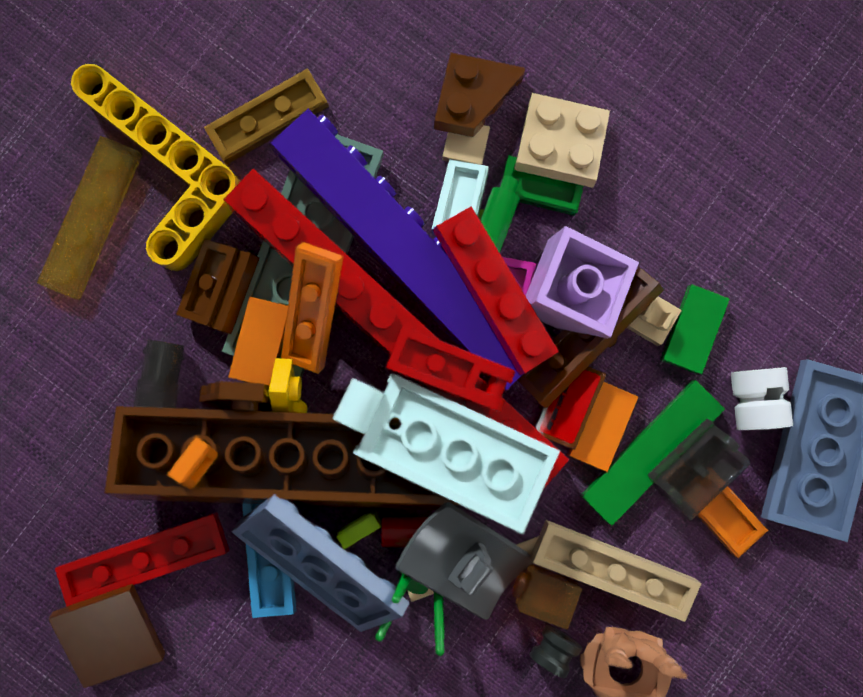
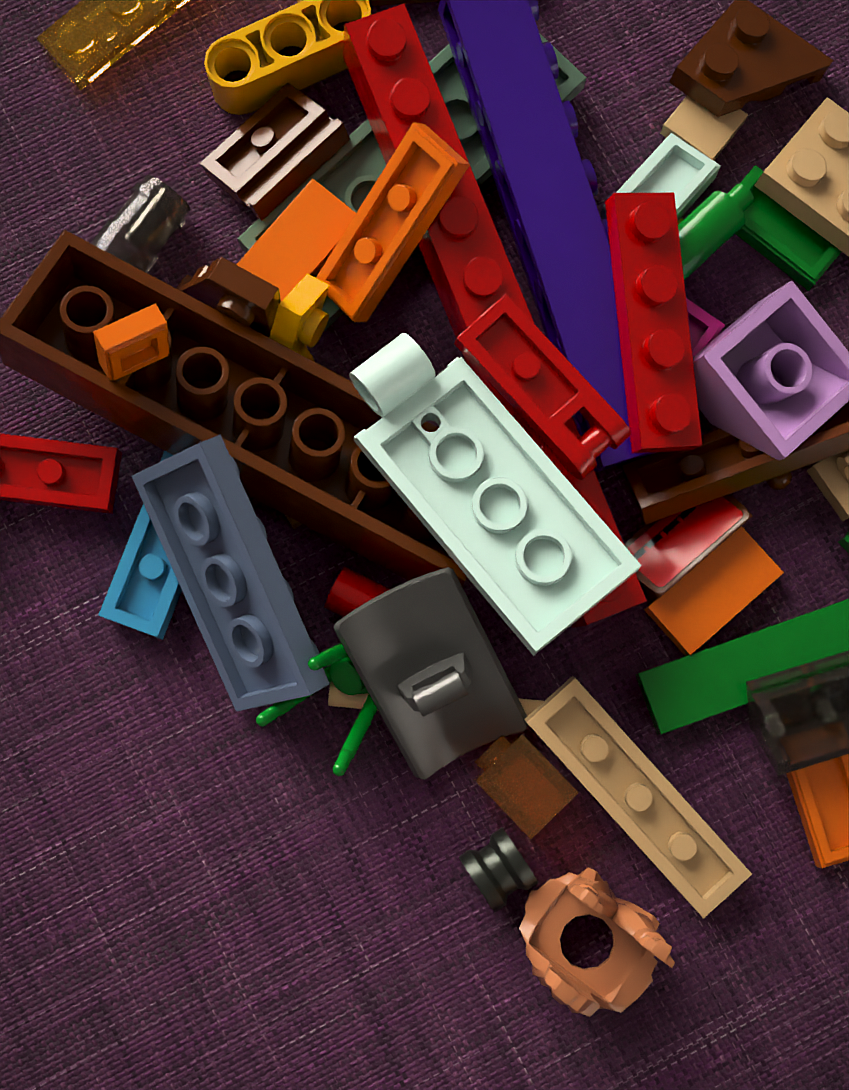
camera: 25 degrees right, 5 degrees down
lime tile [337,509,382,549] -> none

